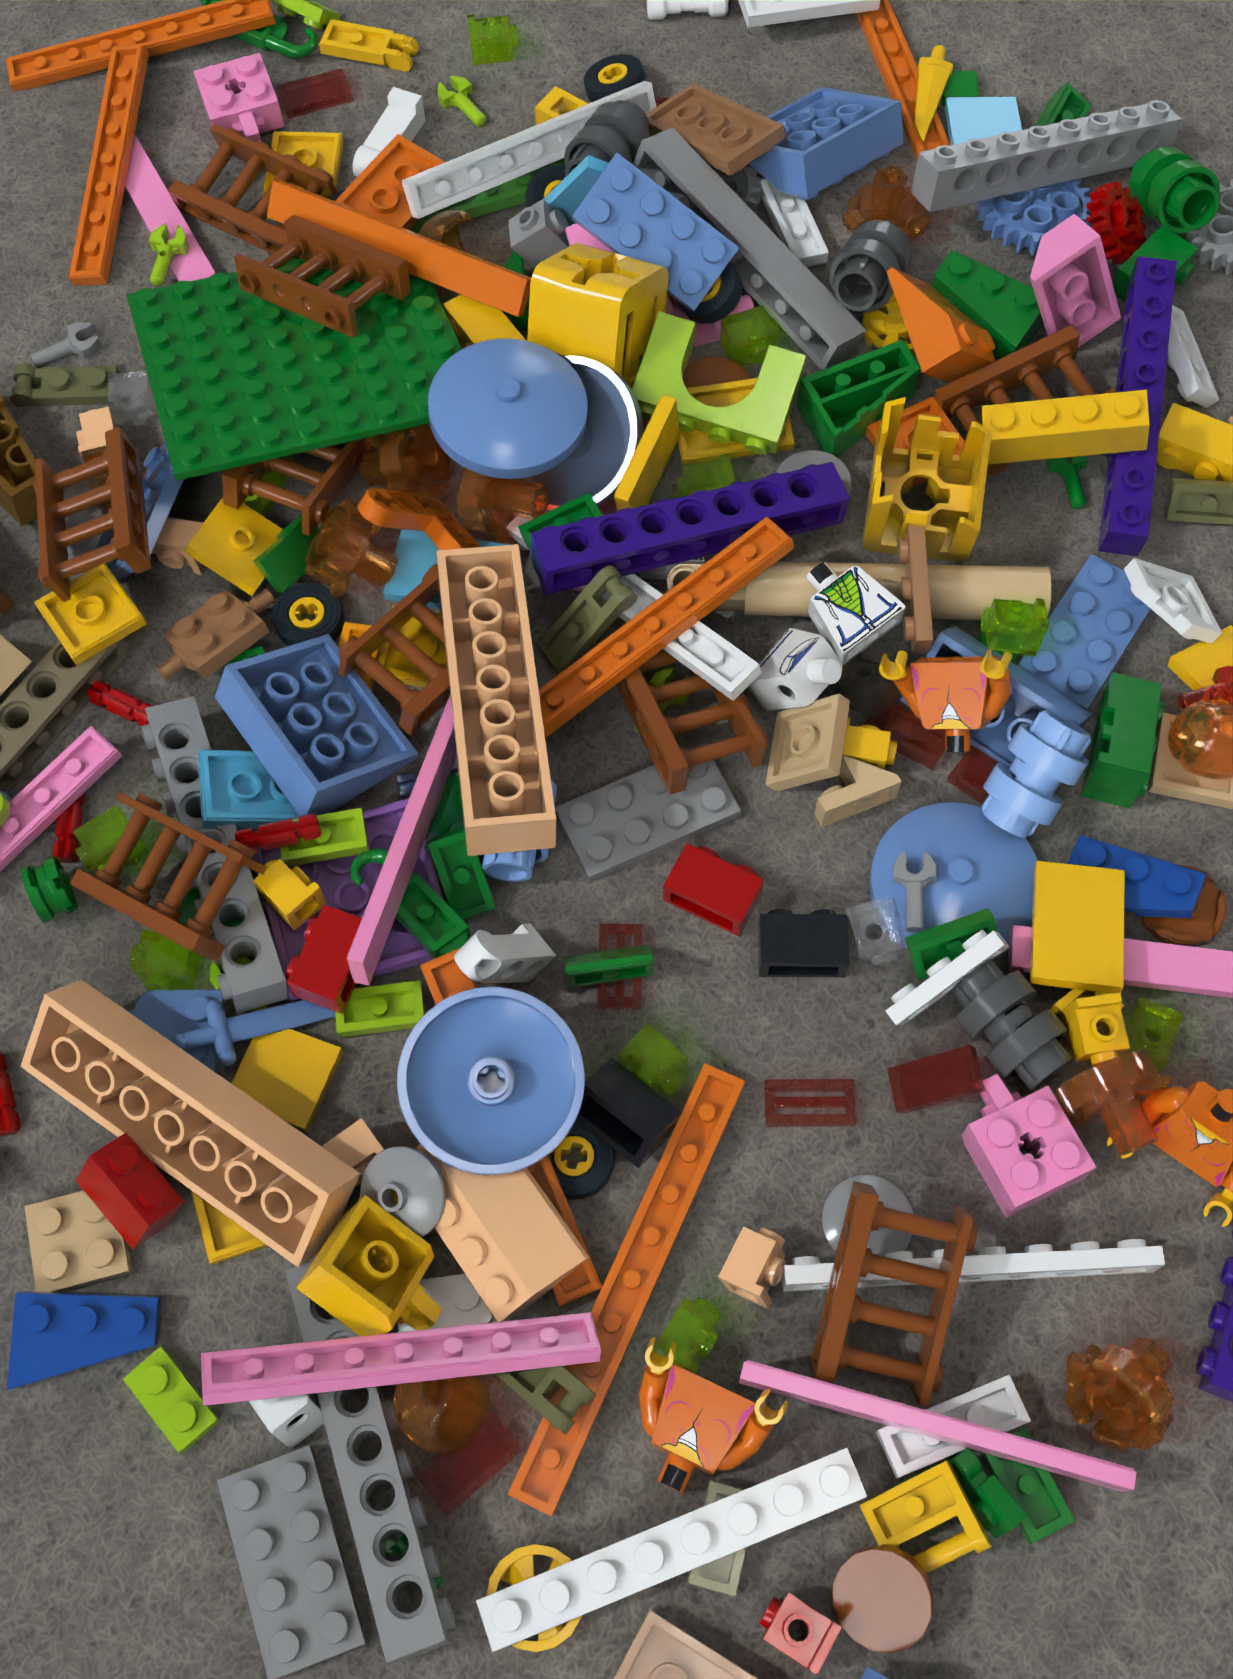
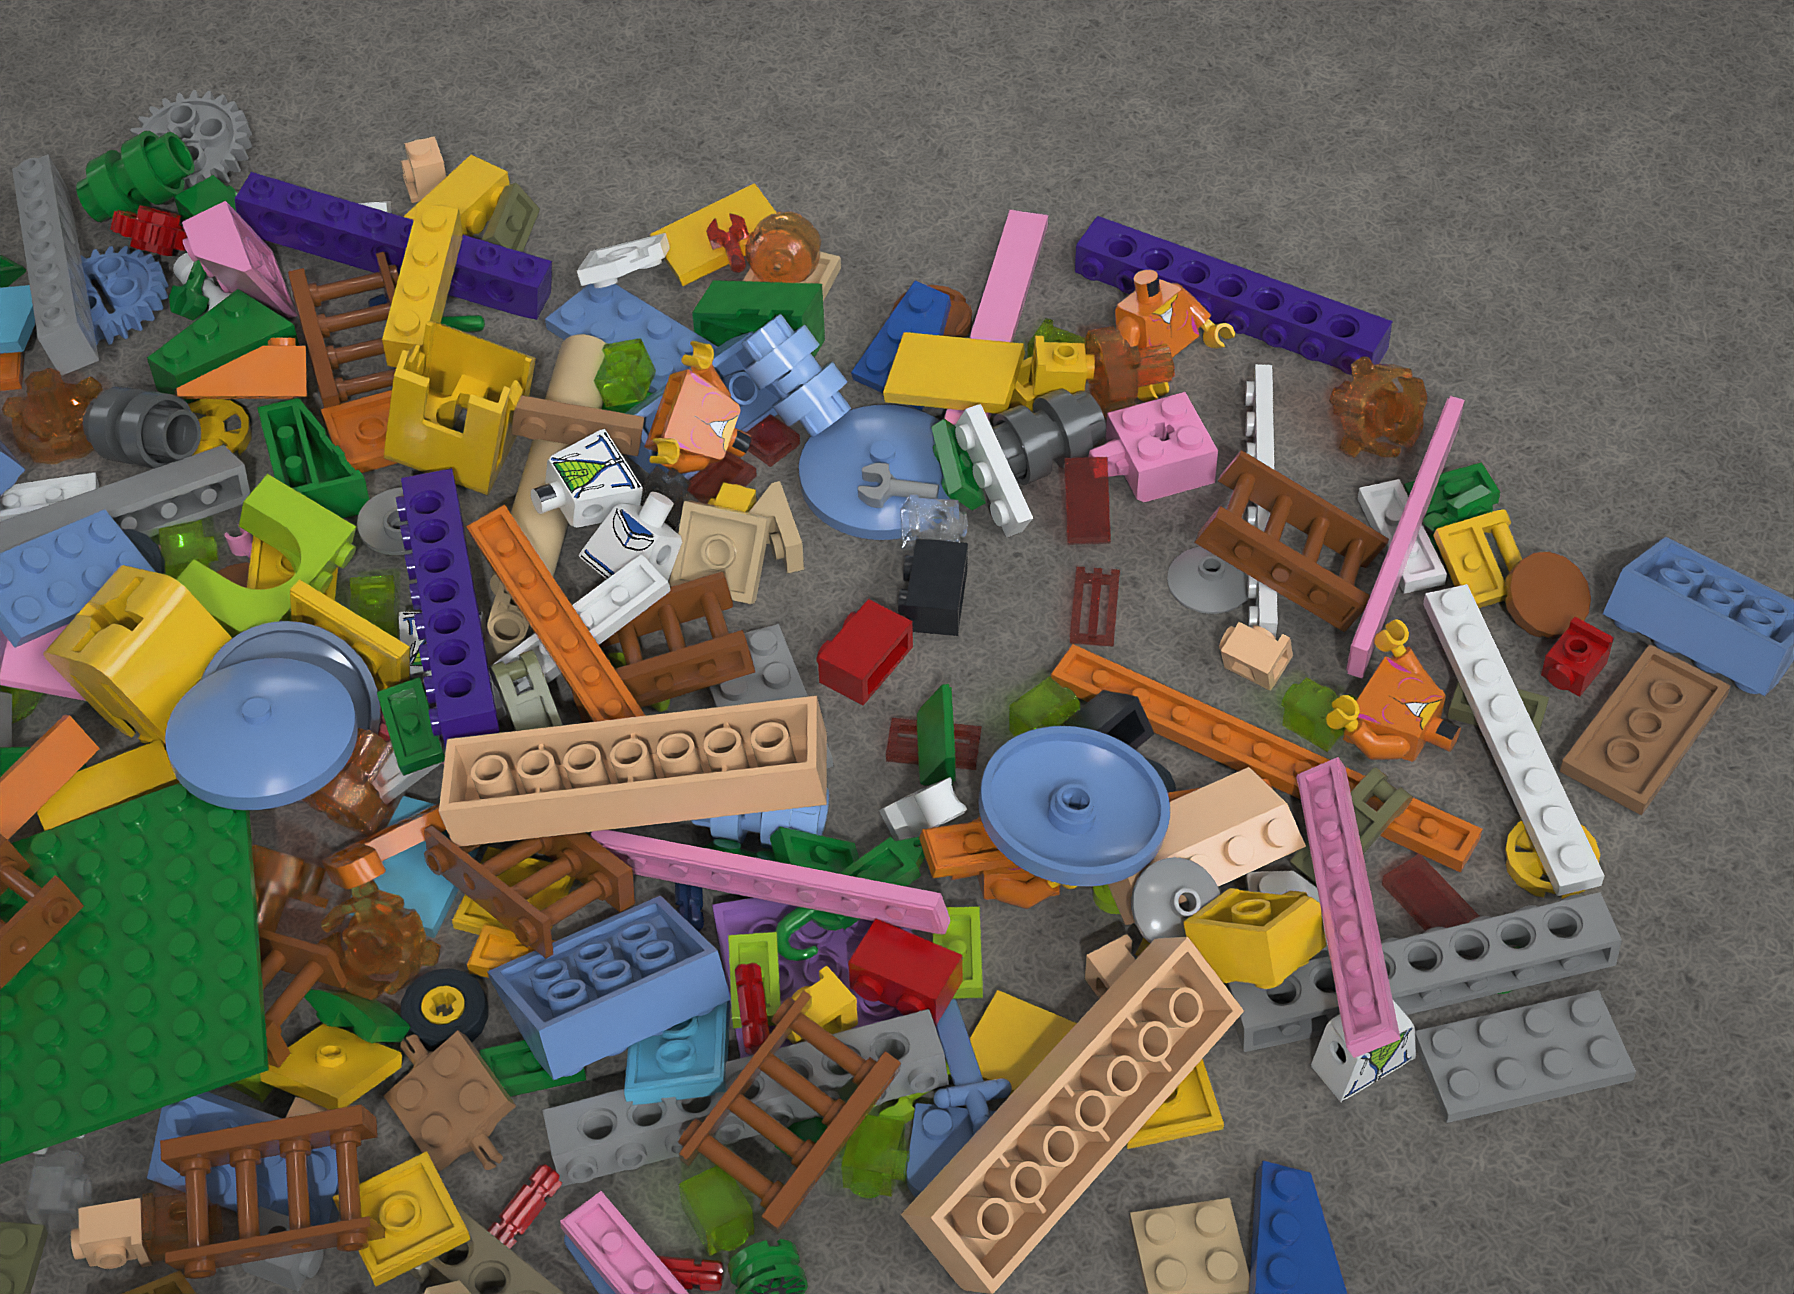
camera: 85 degrees left, 15 degrees down
red piece [75,1132,184,1250] -> none
lime plate [123,1346,220,1454] -> none
clear orange piece [393,1376,491,1453] -> none

